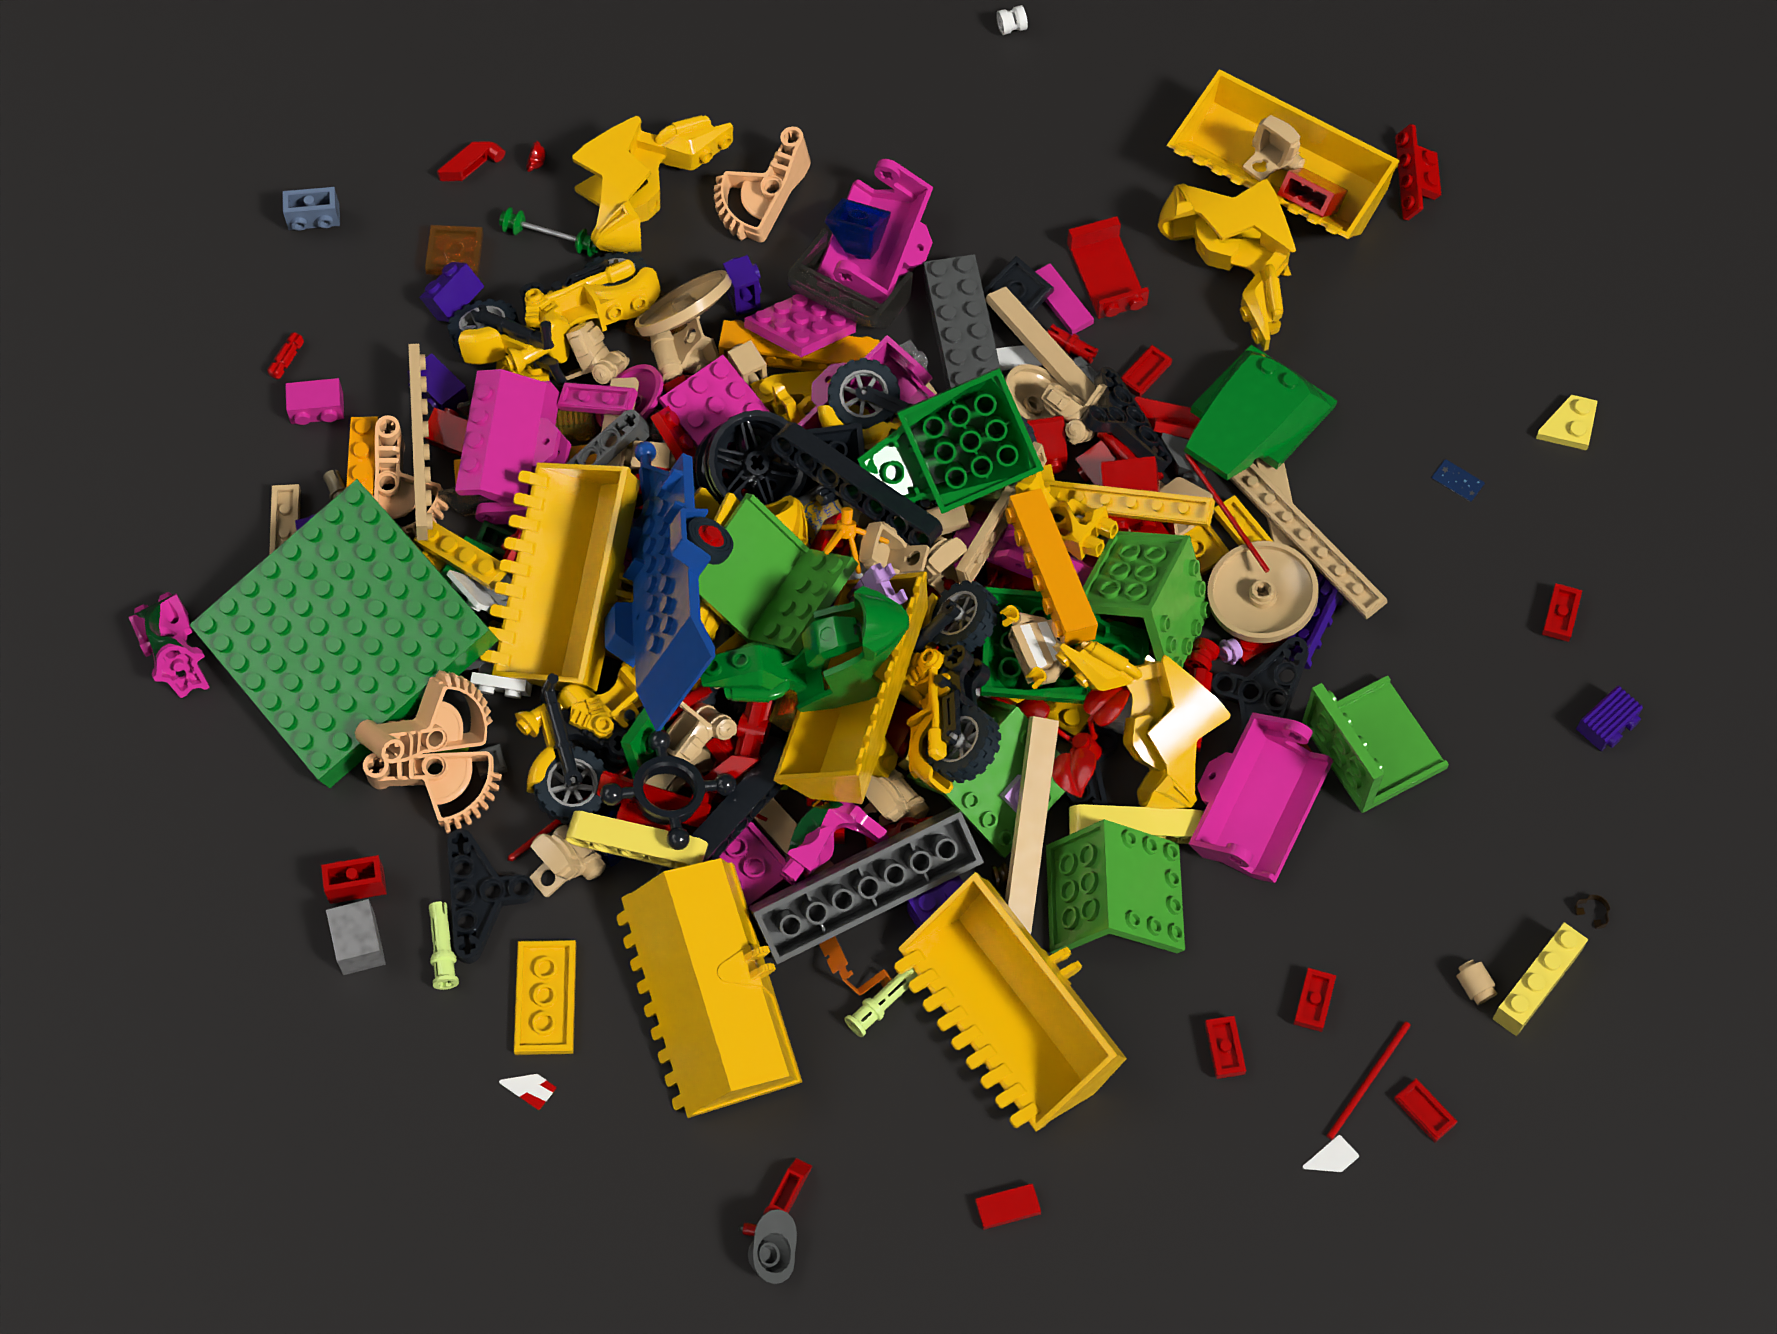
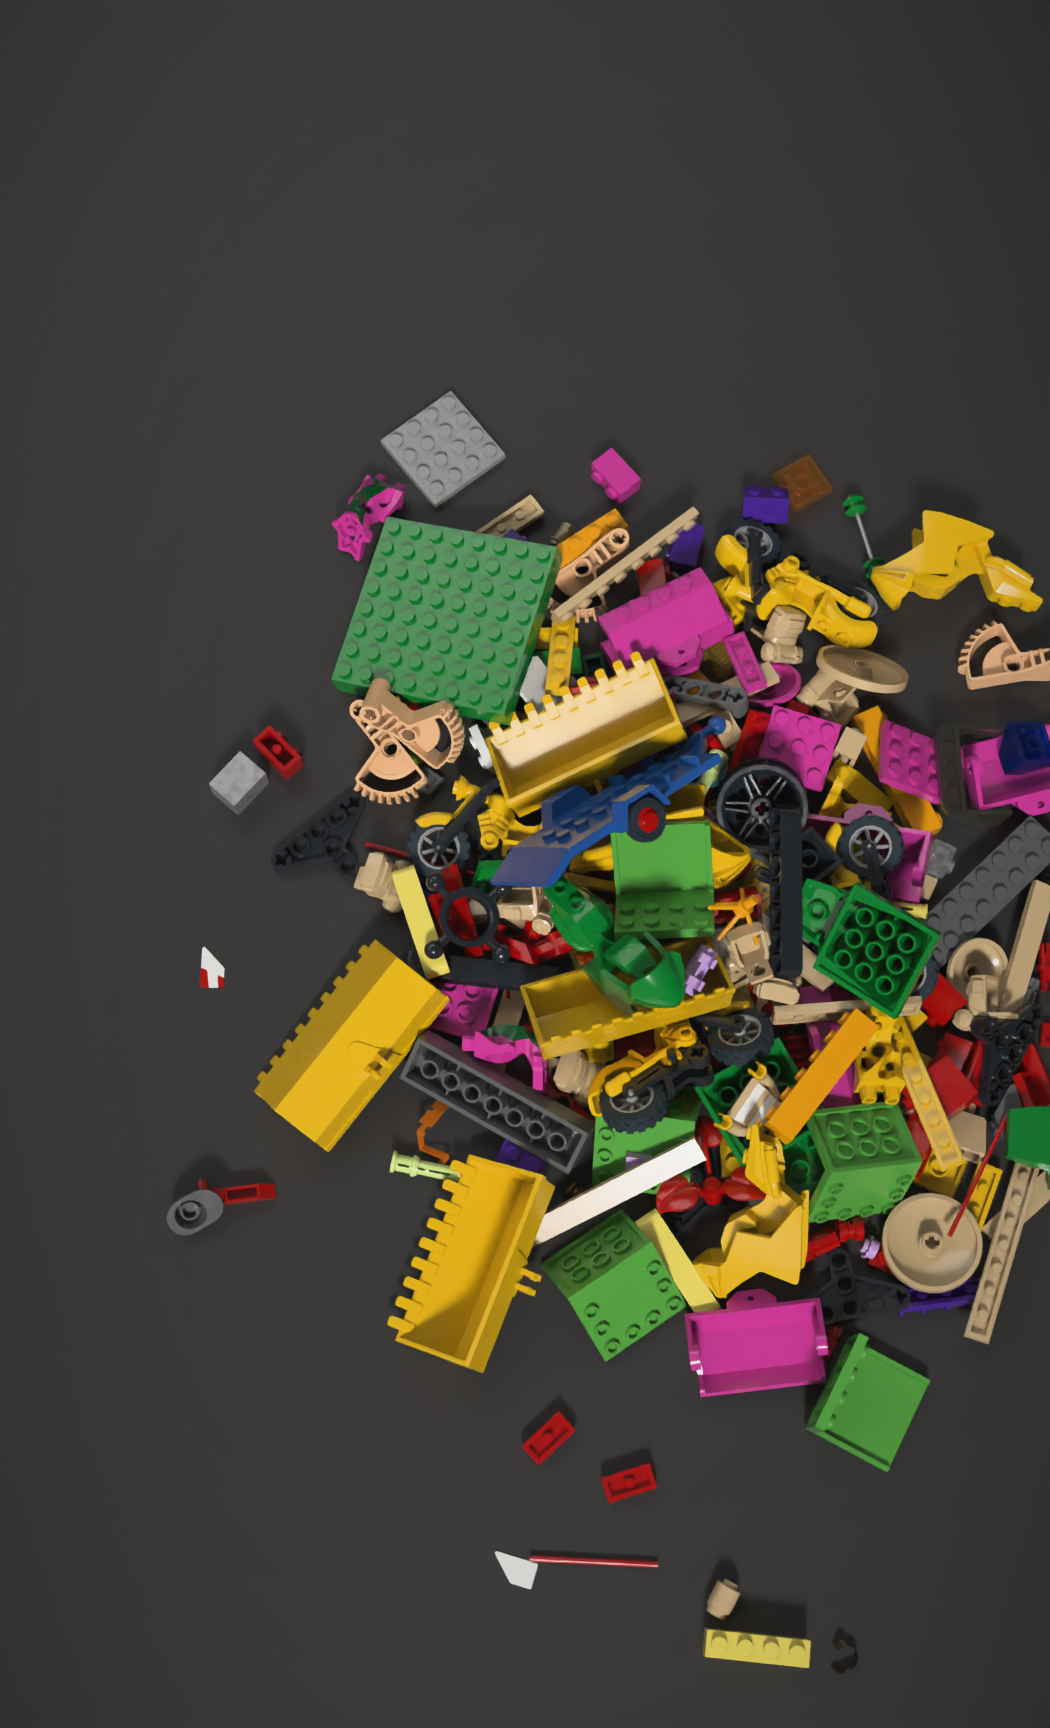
camera: 55 degrees right, 10 degrees up
red axle [267,332,304,379] -> none
sand blue brick [283,187,340,231] -> none
yellowish green pin [429,901,459,990] -> none
red piece [437,142,505,181] -> none
yellow tile [514,940,576,1055] -> none
red animal [526,141,546,172] -> none
dark purple brick [723,255,762,316] -> none
red tile [975,1183,1041,1230] -> none
white sticker [996,345,1042,371] -> none
red tile [1394,1078,1458,1143] -> none
dark purple brick [1576,686,1643,751] -> none
none -> light grey plate [381,391,505,508]

